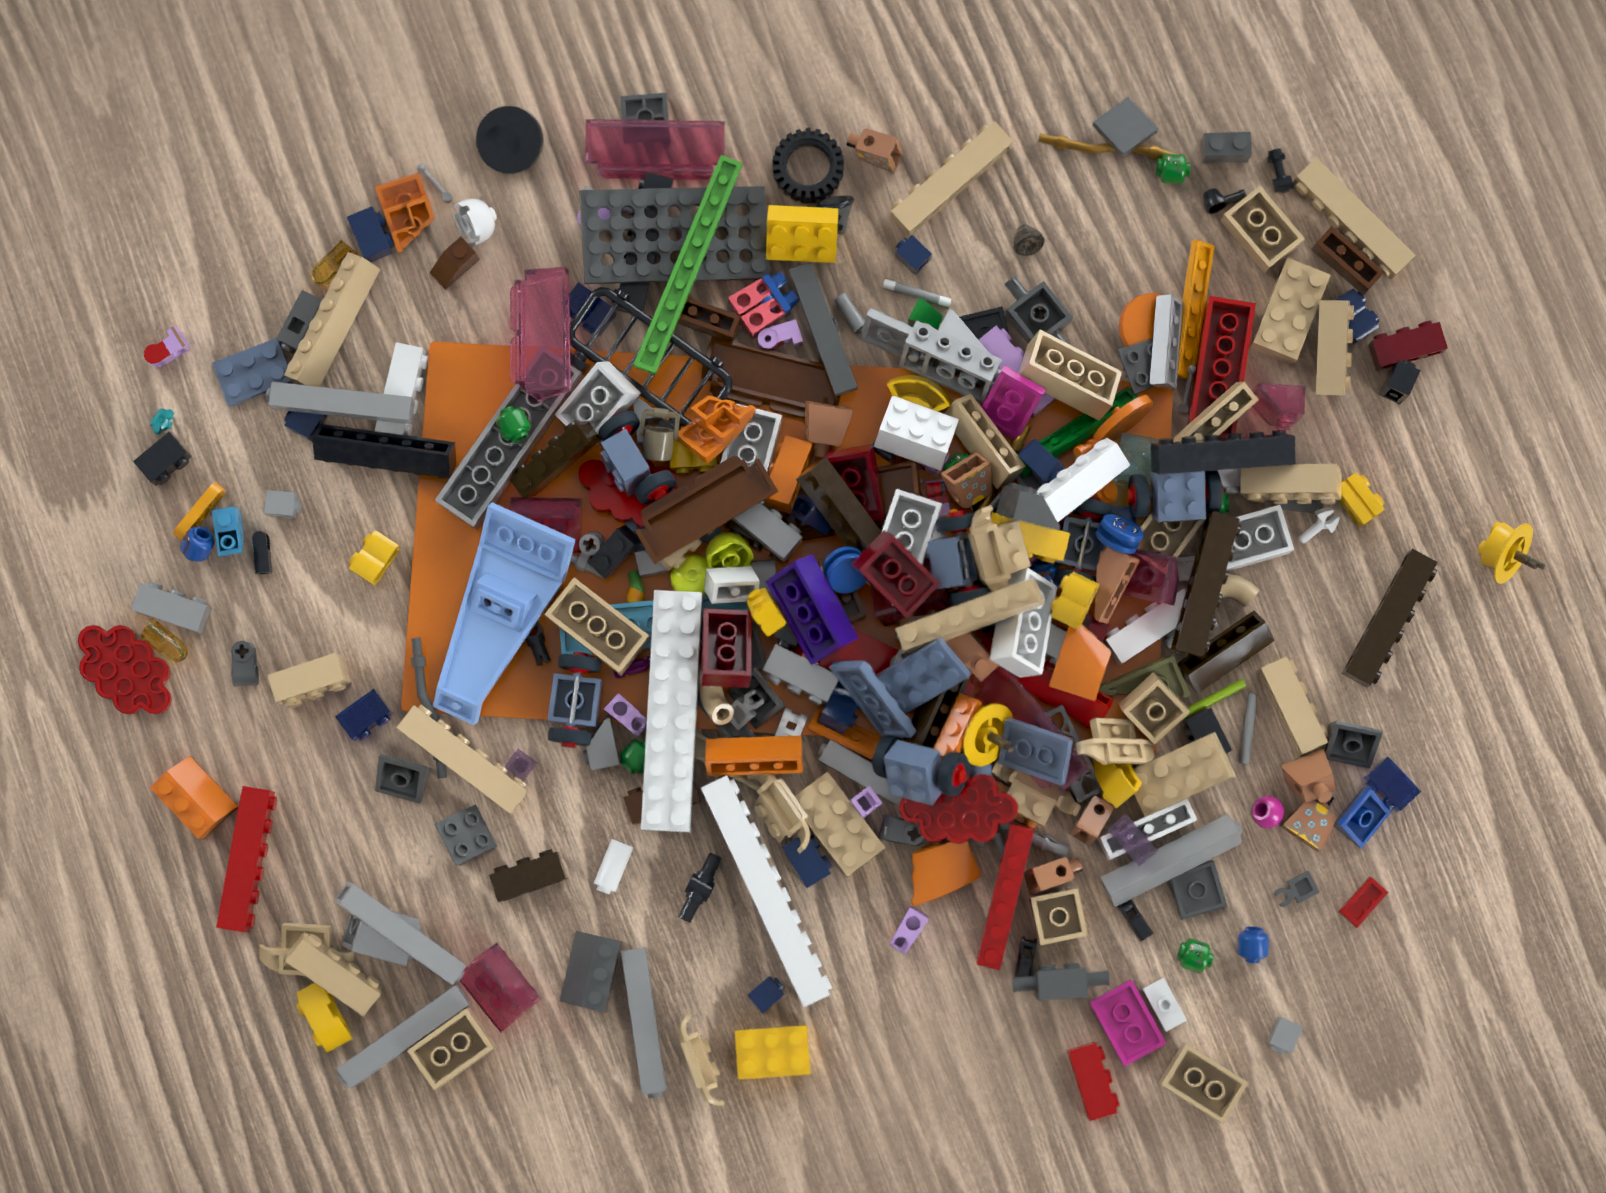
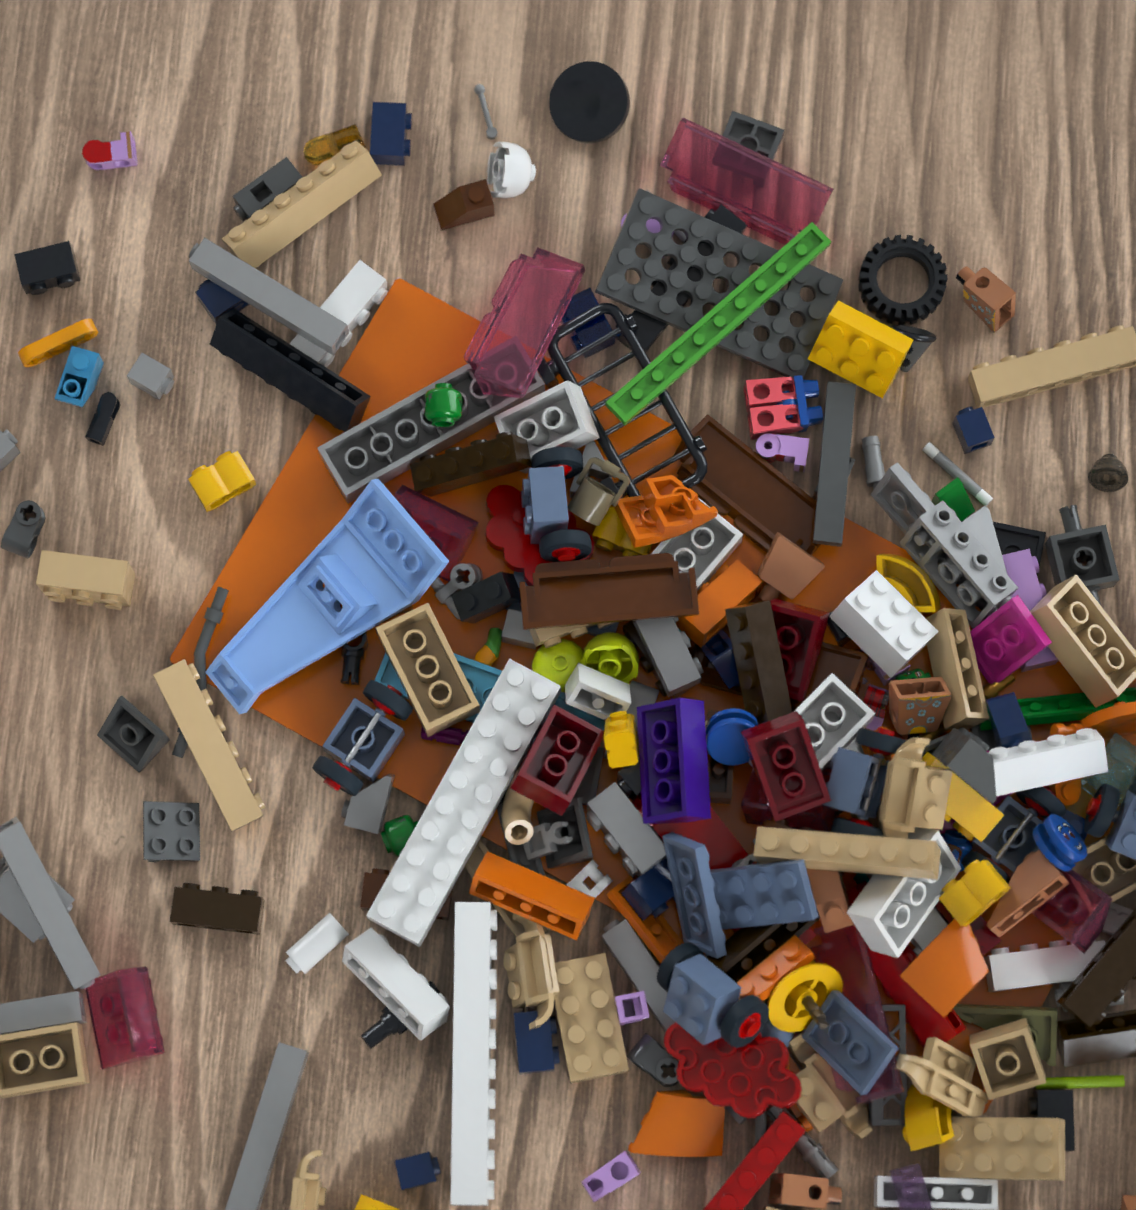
camera: 20 degrees right, 5 degrees down
teal plant [150,408,175,435] -> none
blue head [180,527,215,562] -> none
sand blue plate [212,338,294,407] -> none
clear blue brick [335,689,393,741] -> none
orange slope [374,172,435,253] -> none
clear purple plate [504,748,538,782] -> none
dark grey slope [560,931,623,1012] -> none
lavender leg [604,693,647,736] -> none
reddish brown brick [677,297,741,341] -> none
nougat torso [1069,791,1114,846] -> none
light grey bar [1240,693,1257,765] -> none
none -> white brick [342,927,450,1041]

